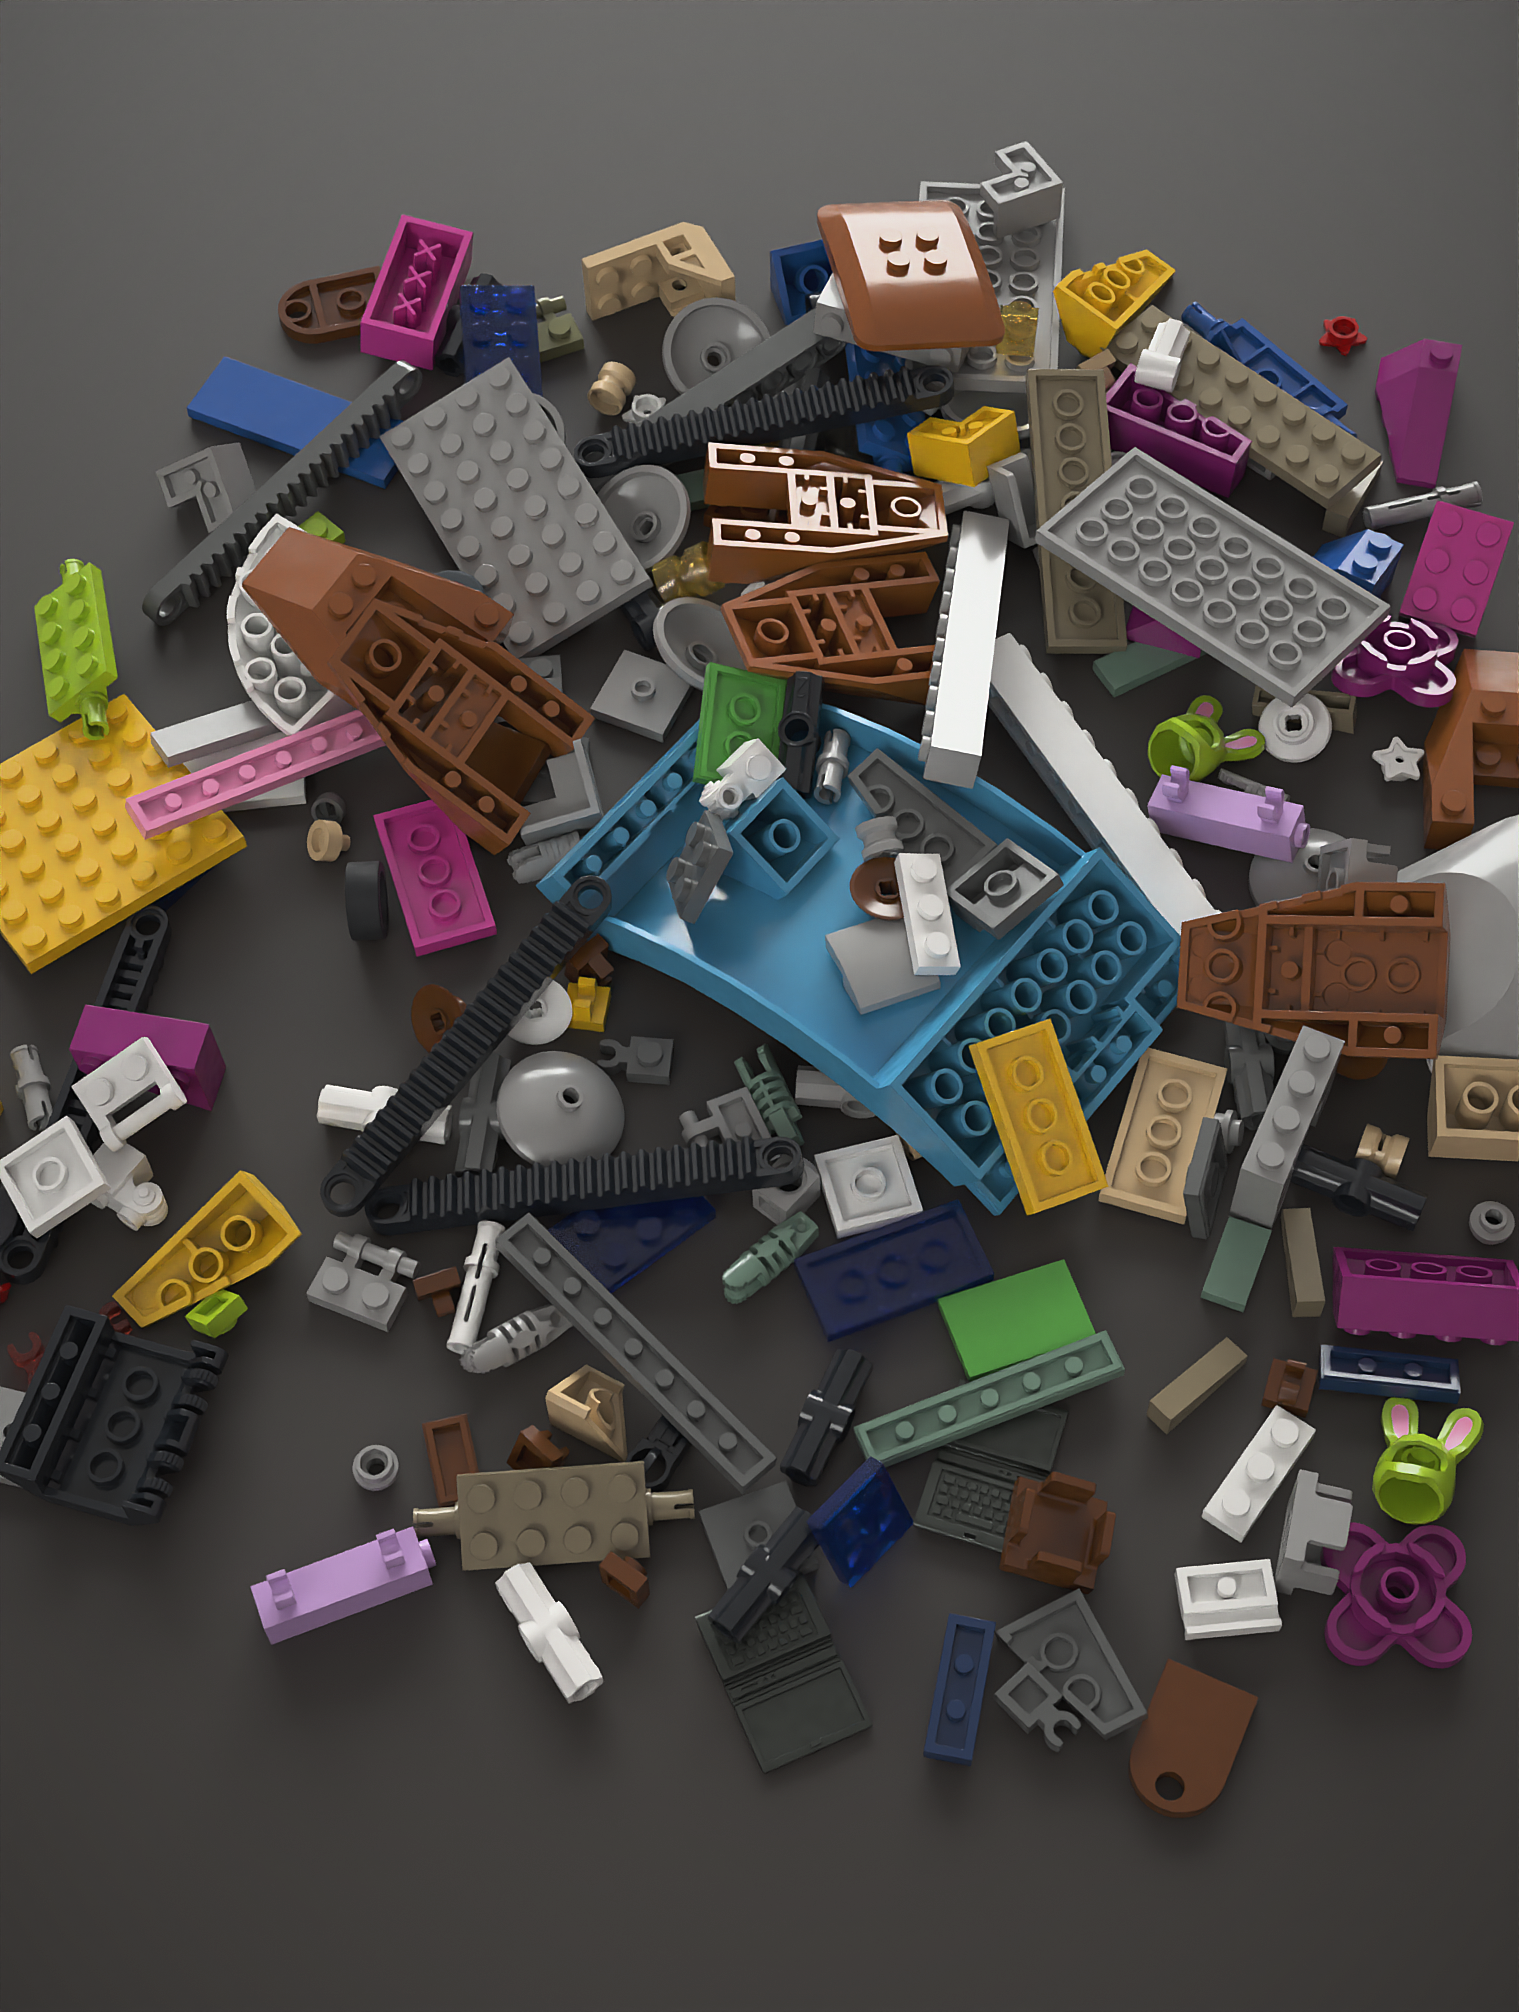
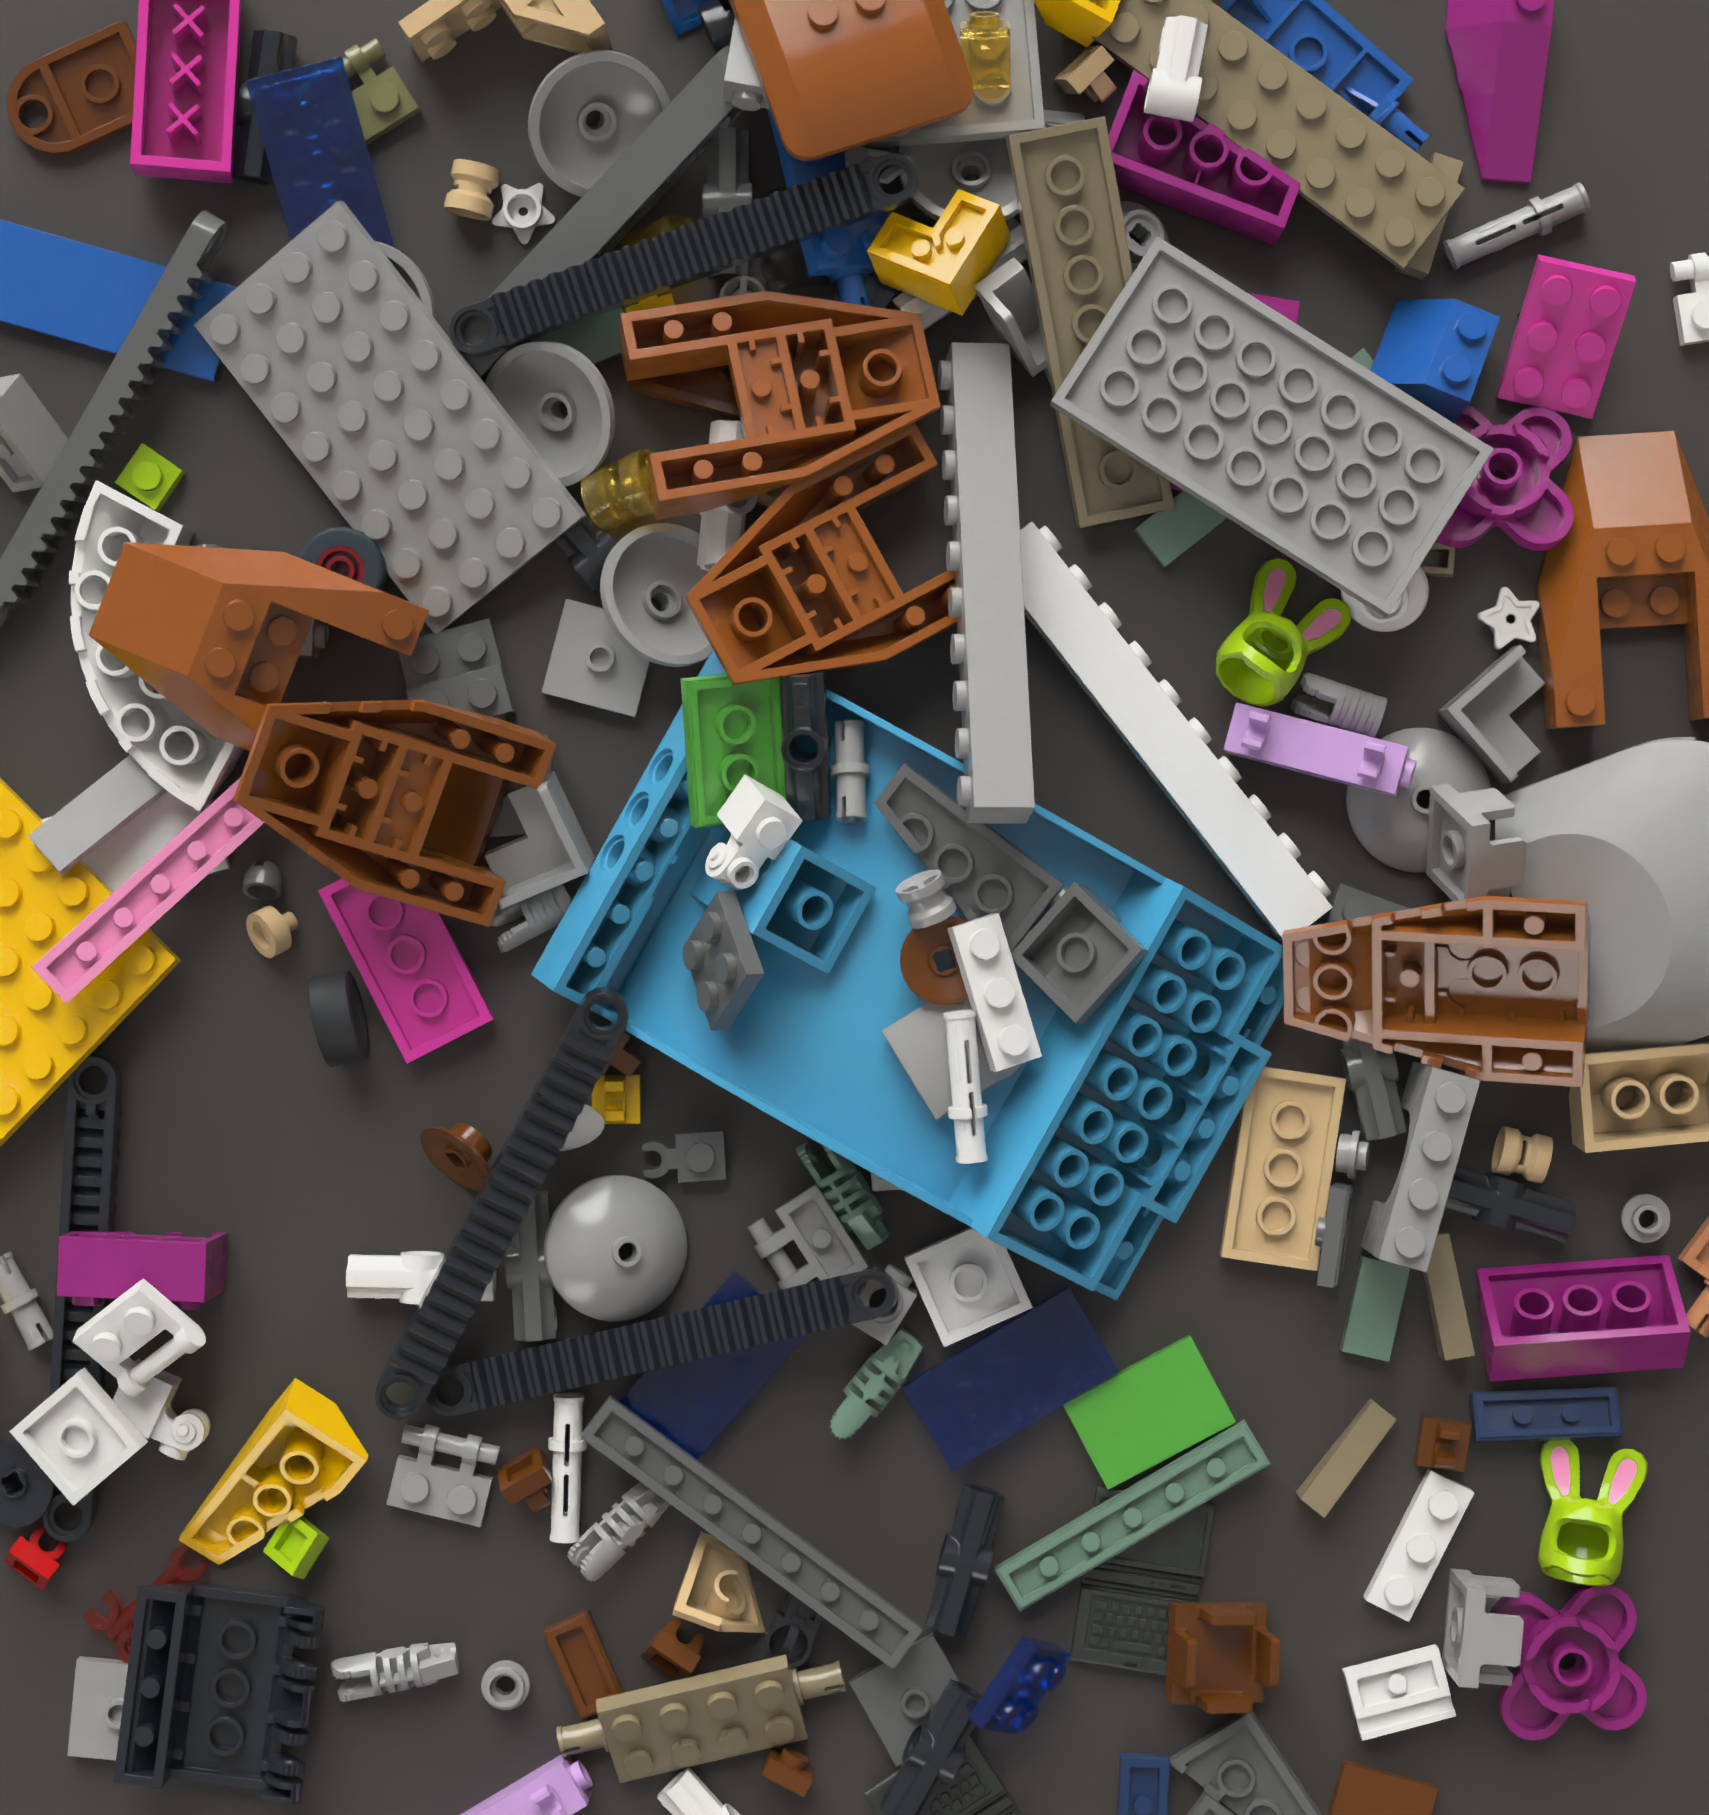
camera: 10 degrees left, 30 degrees up
yellow plate [968,1019,1109,1215] -> none
none -> light grey hinge [330,1642,459,1702]
none -> white pin [943,1010,988,1164]
none -> light grey panel [1437,645,1545,784]

